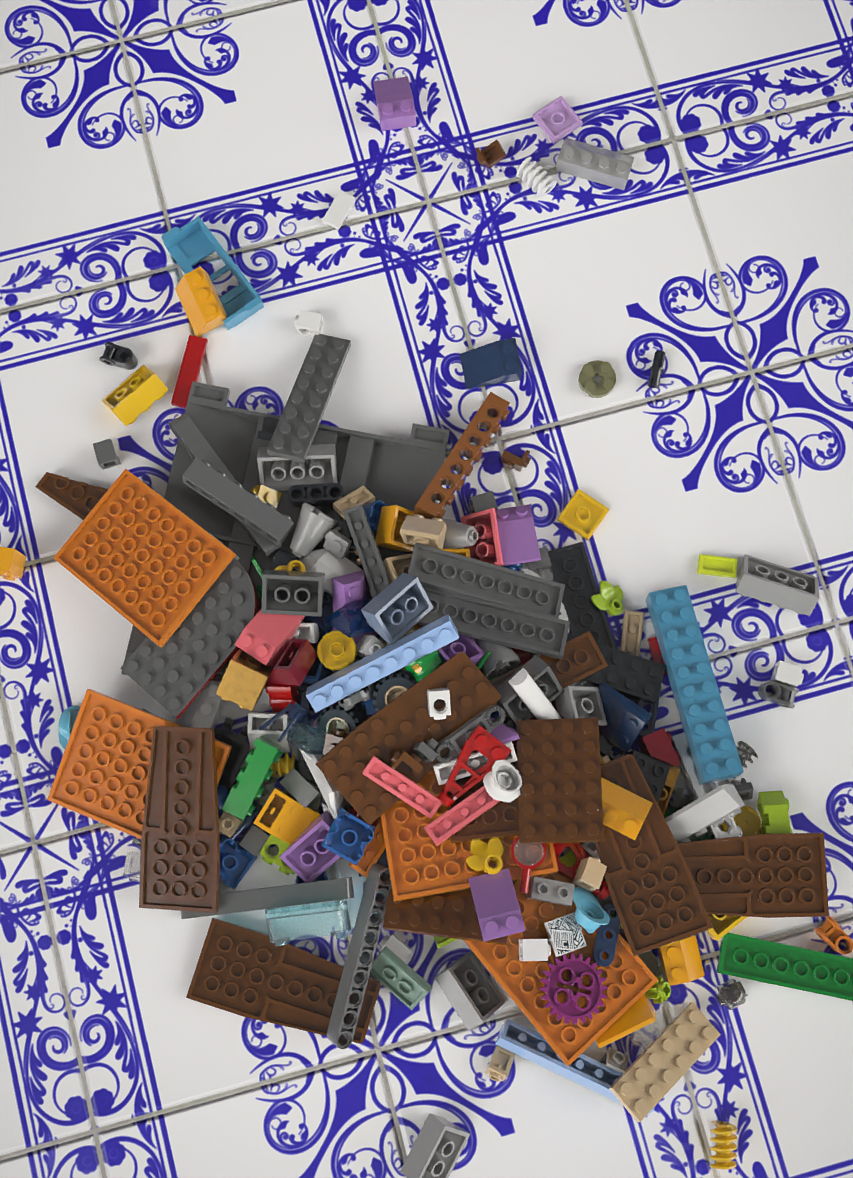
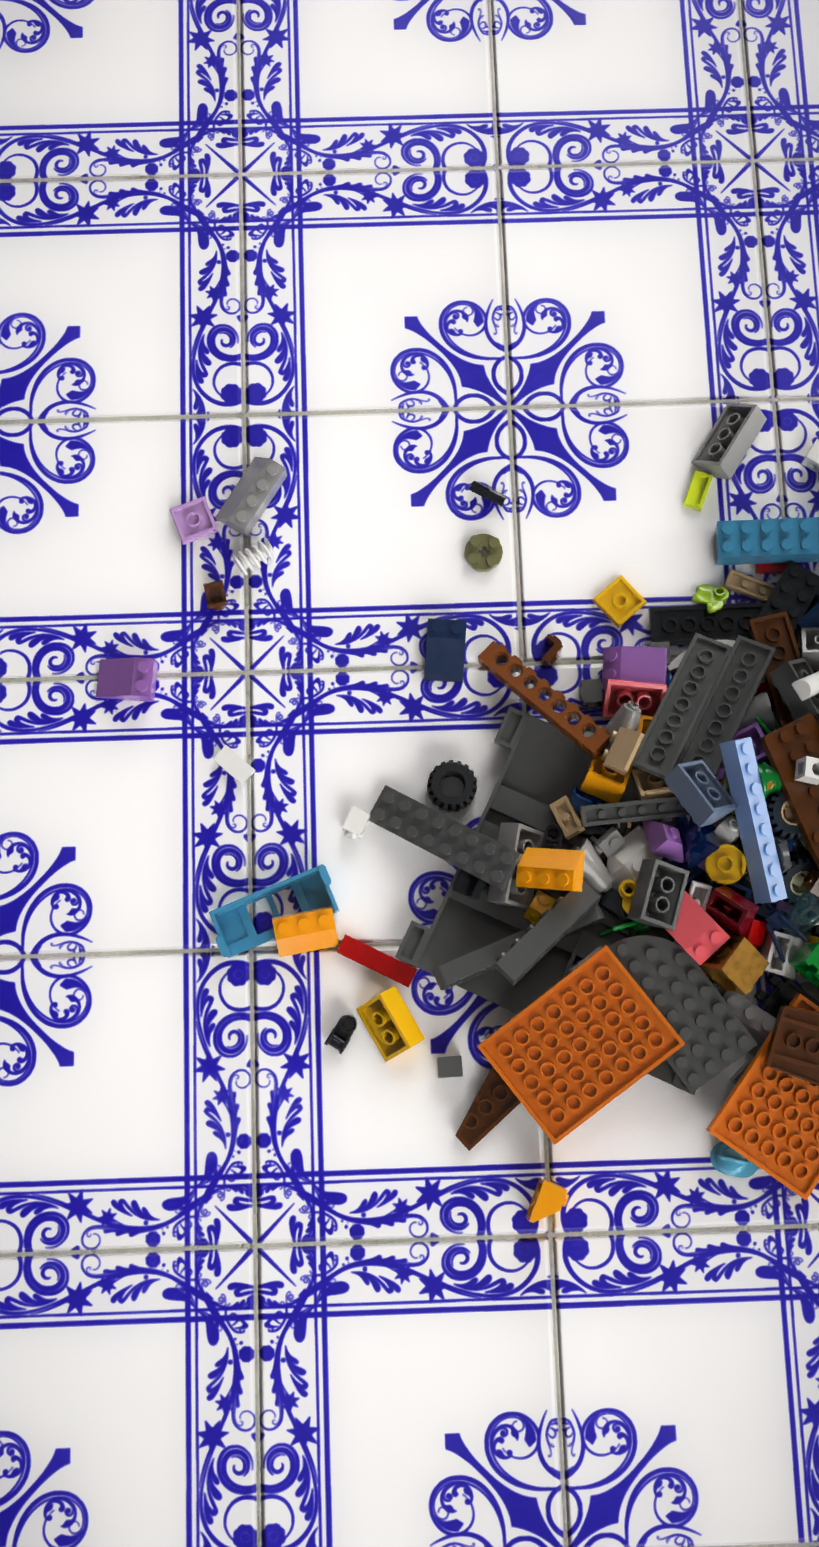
camera: 80 degrees left, 0 degrees up
none -> black tyre [427,760,477,813]
none -> light orange slope [516,847,585,892]

